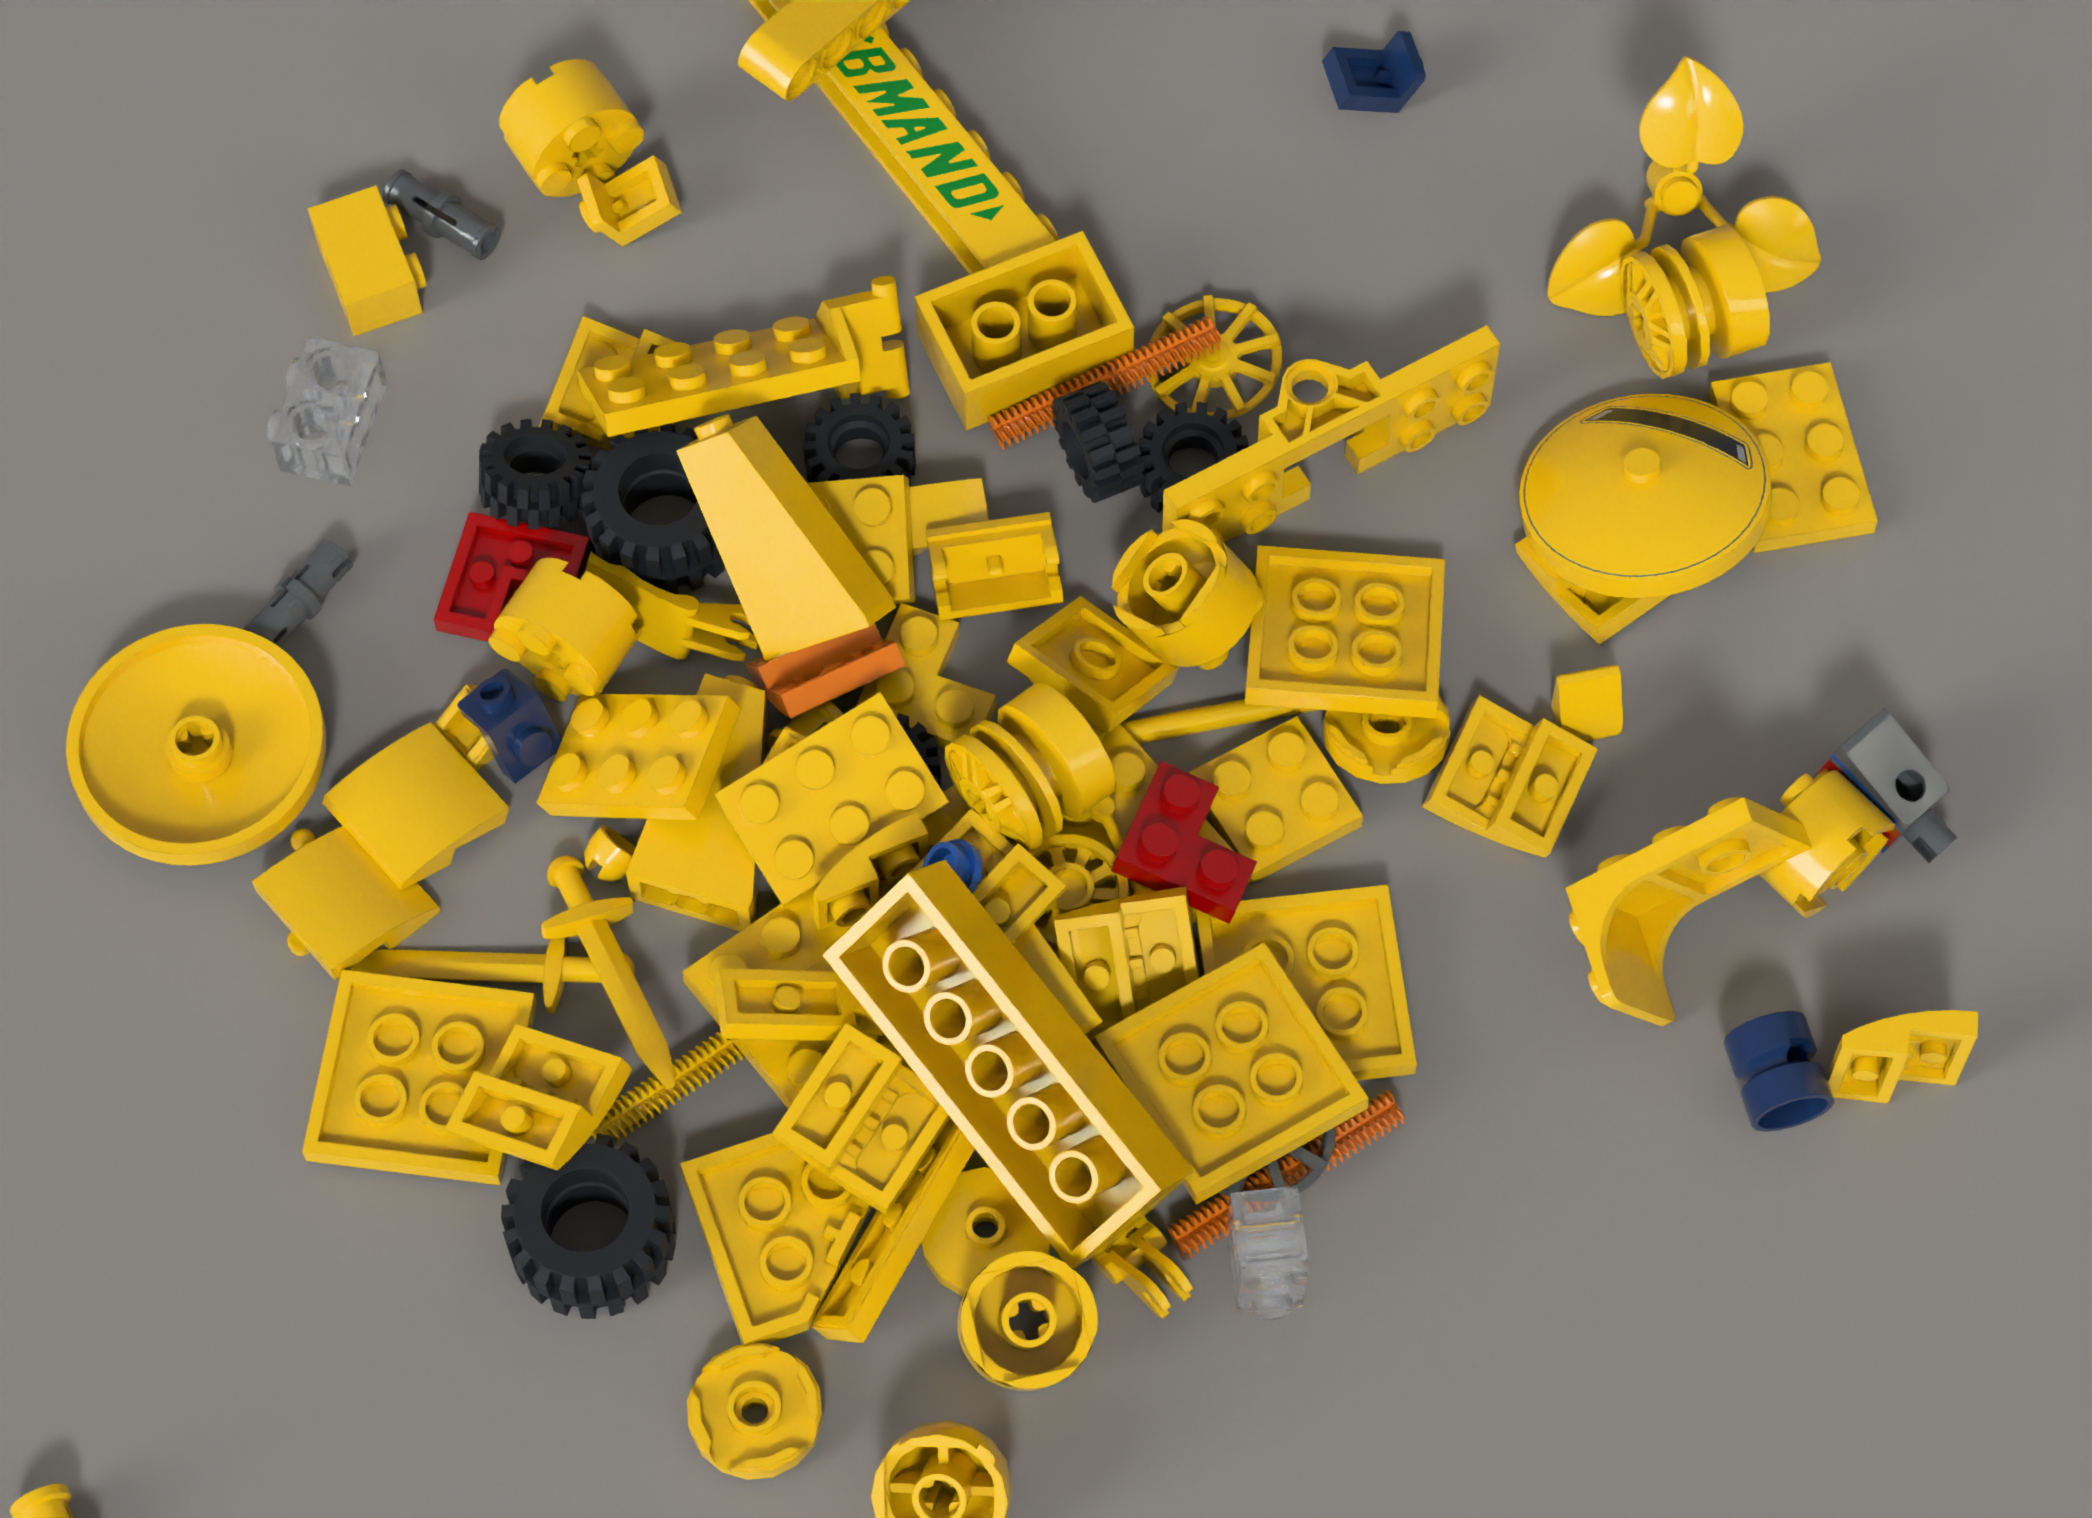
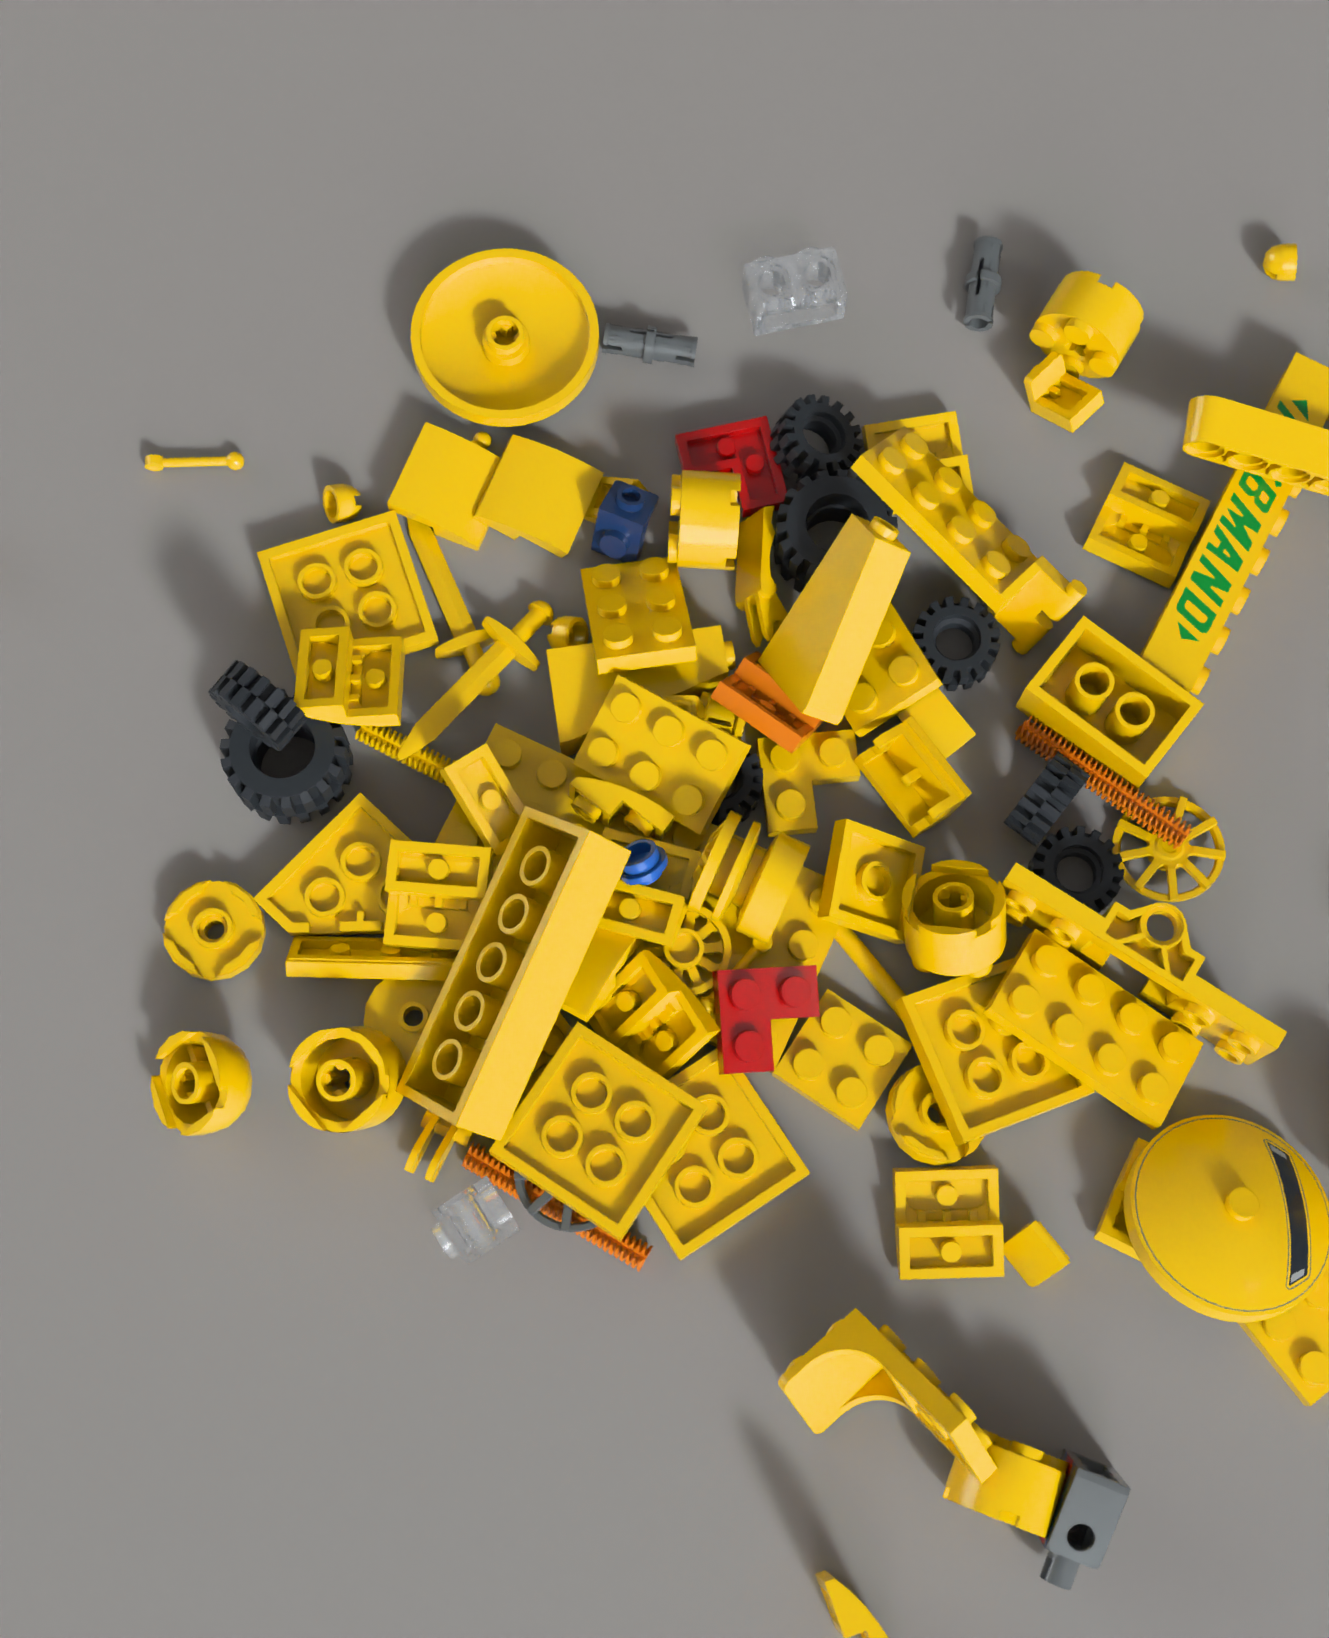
camera: 60 degrees right, 10 degrees up
yellow brick [307,185,427,336] -> none
dark blue wheel [1723,1011,1835,1132] -> none
none -> yellow hinge [145,451,245,471]
none -> black tyre [208,660,307,751]
none -> yellow hinge [323,483,362,523]
none -> yellow plate [982,929,1204,1130]
none -> yellow slope [1082,462,1211,589]

